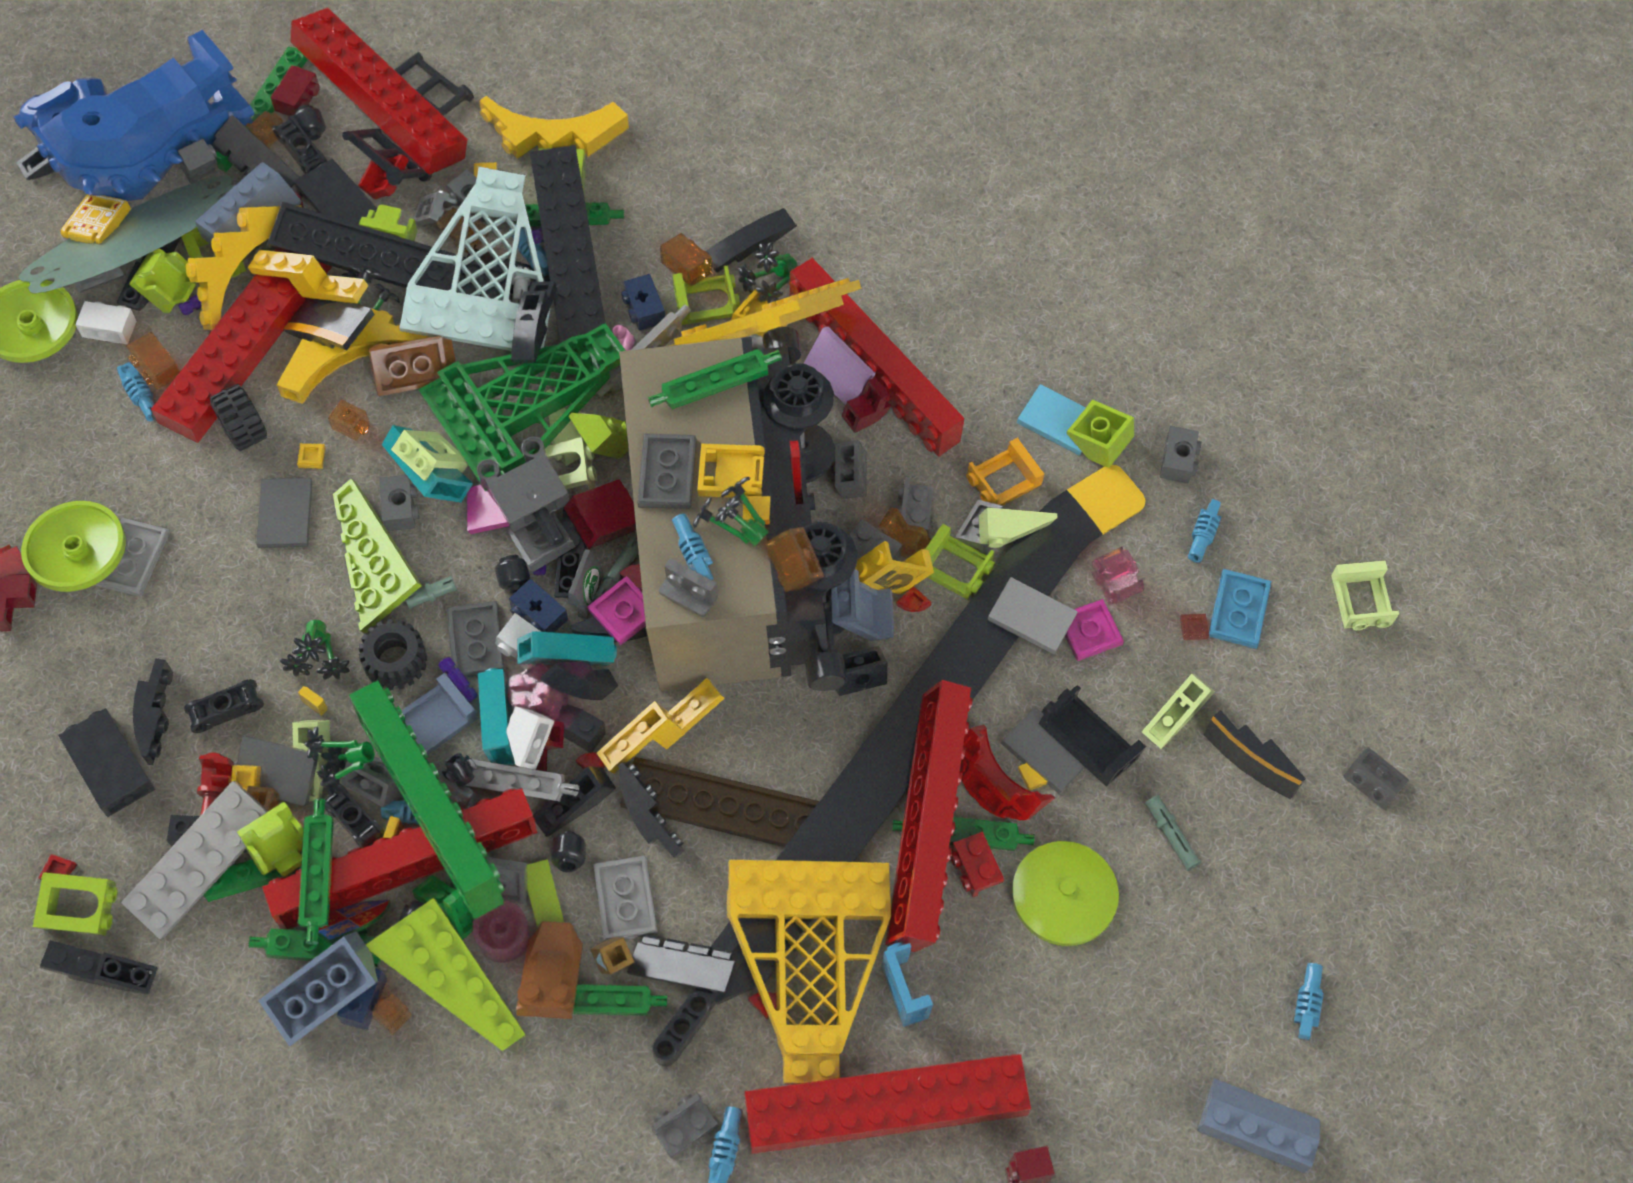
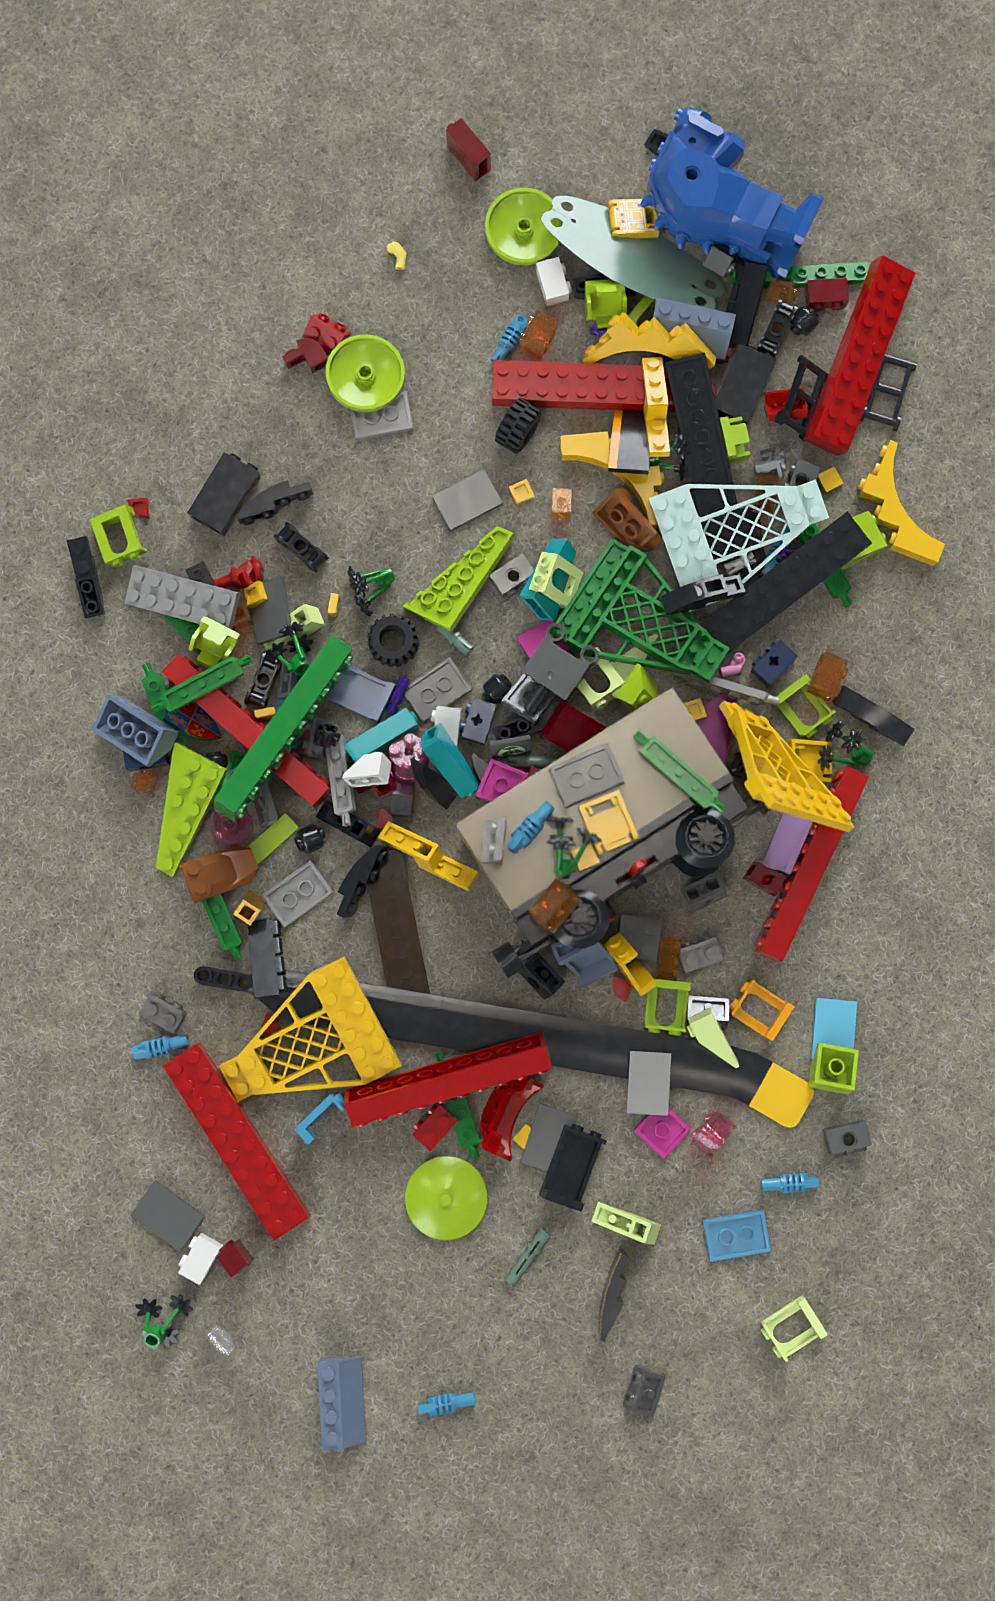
camera: 70 degrees right, 20 degrees up
clear red tile [1180,614,1209,640] -> none

